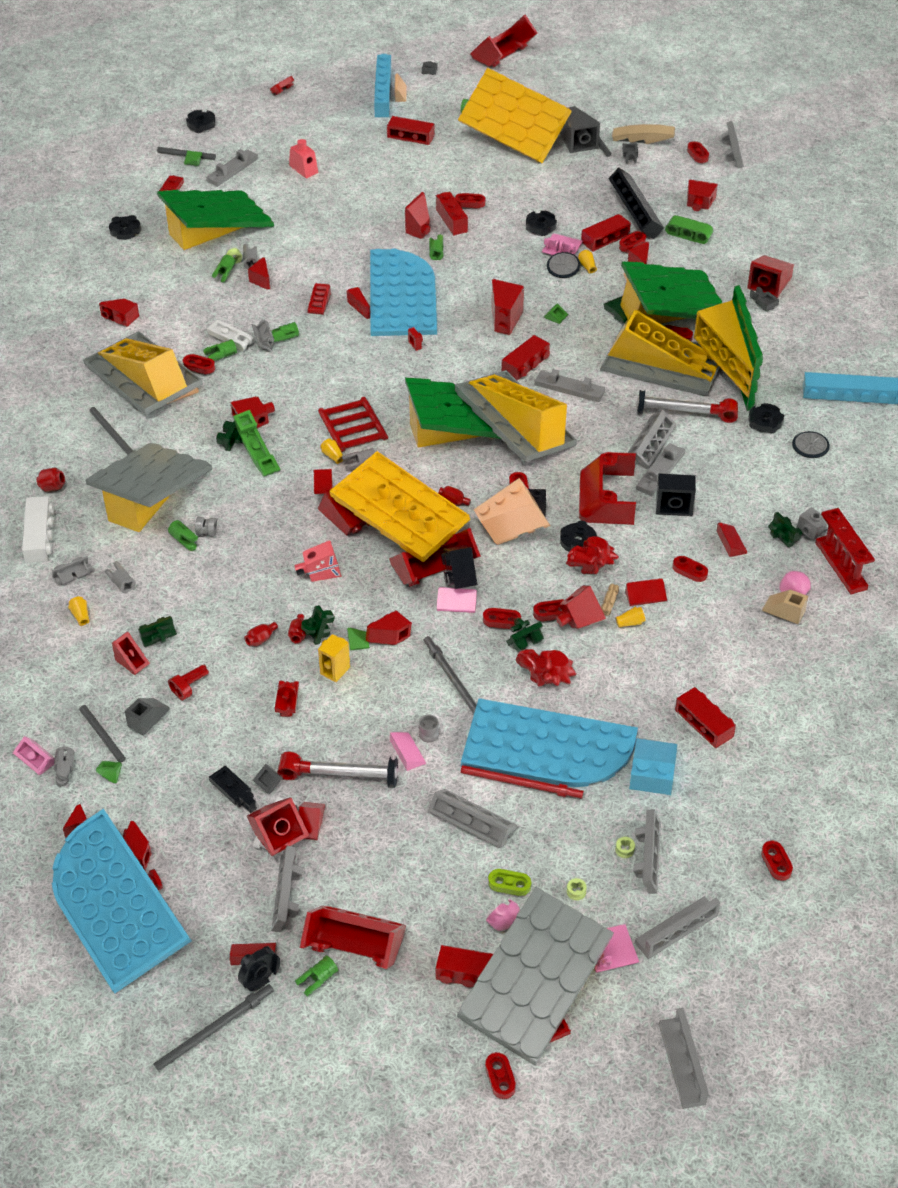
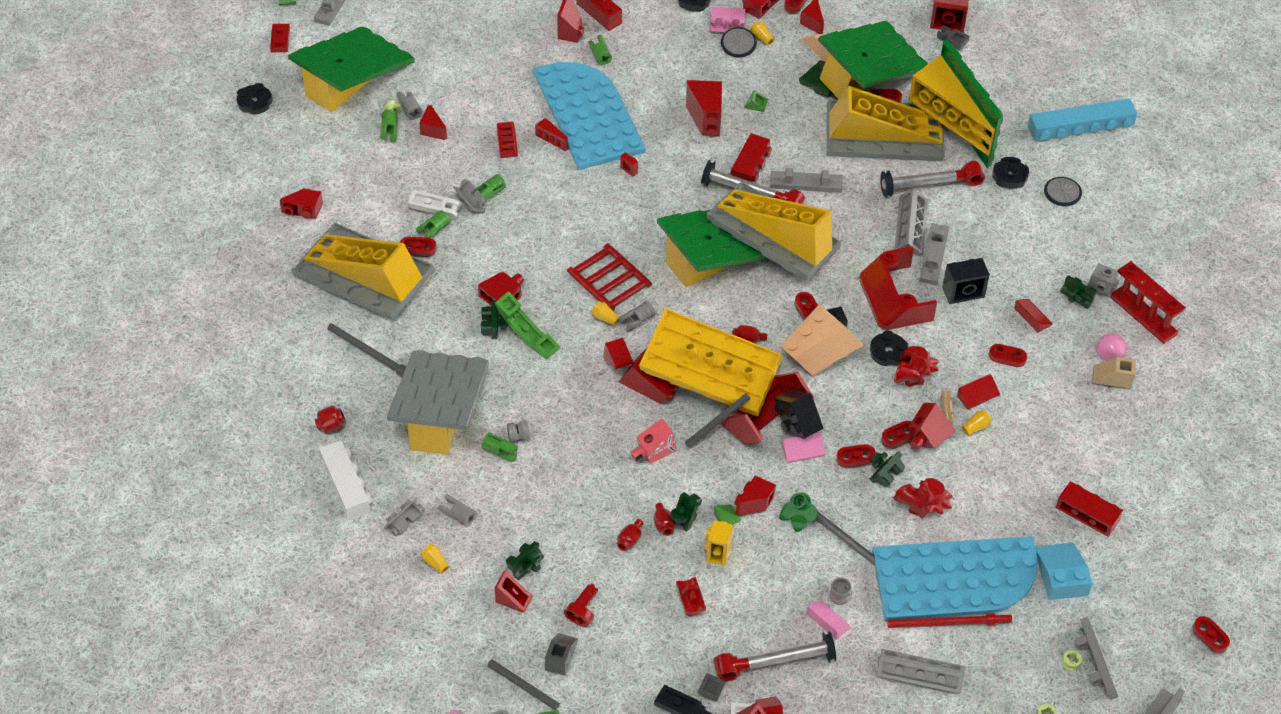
camera: 20 degrees left, 5 degrees up
none -> dark grey bar [685,393,751,448]
none -> piece [701,160,805,204]
none -> green plate [779,492,817,532]

